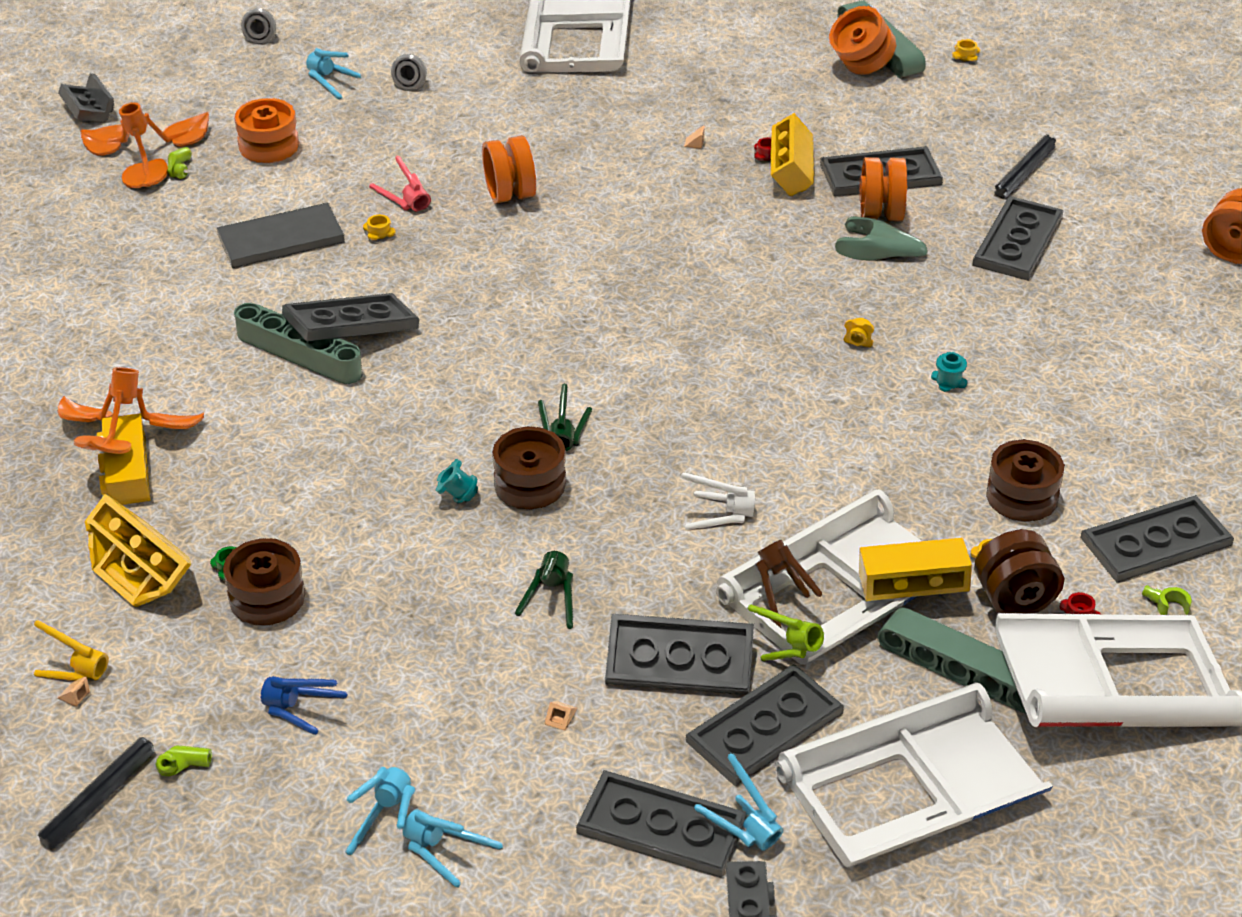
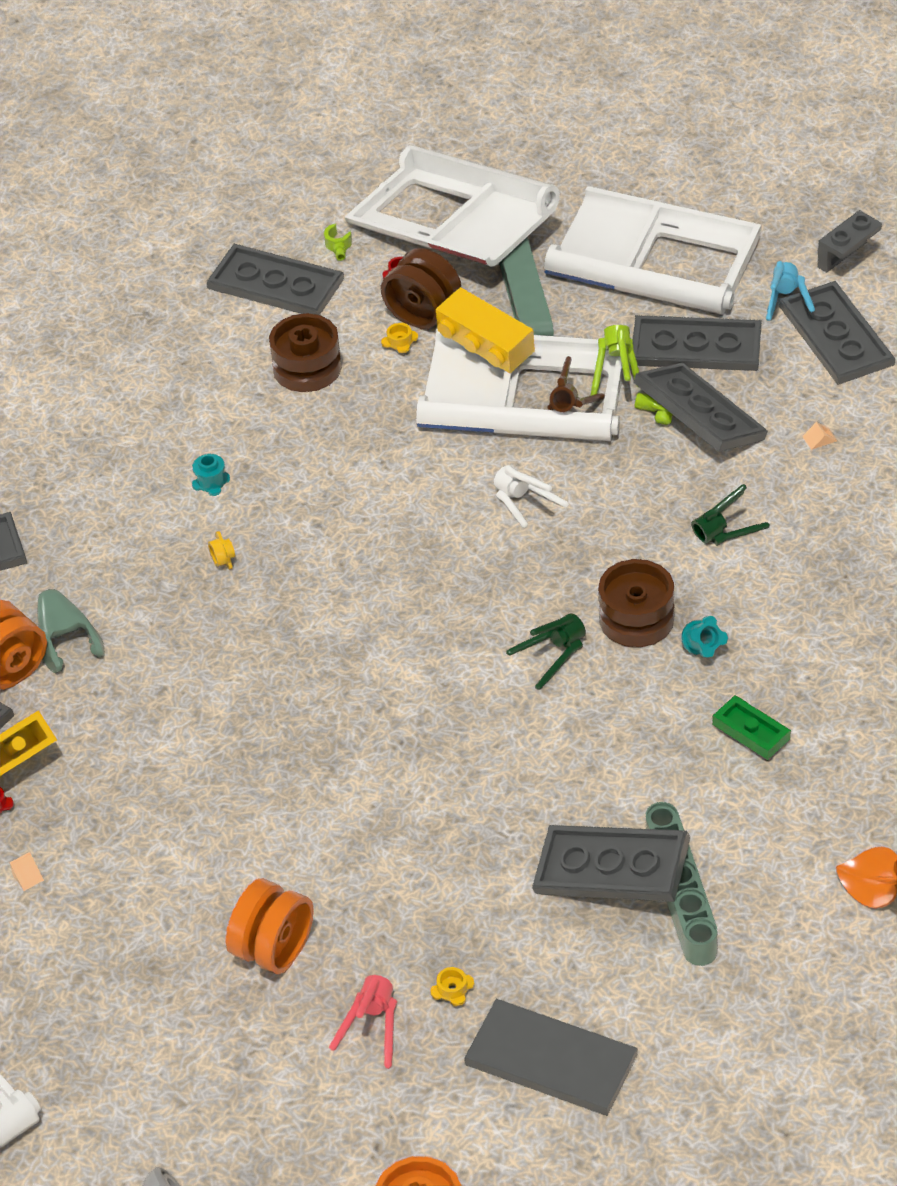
camera: 130 degrees left, 5 degrees up
none -> green plate [712,695,791,760]

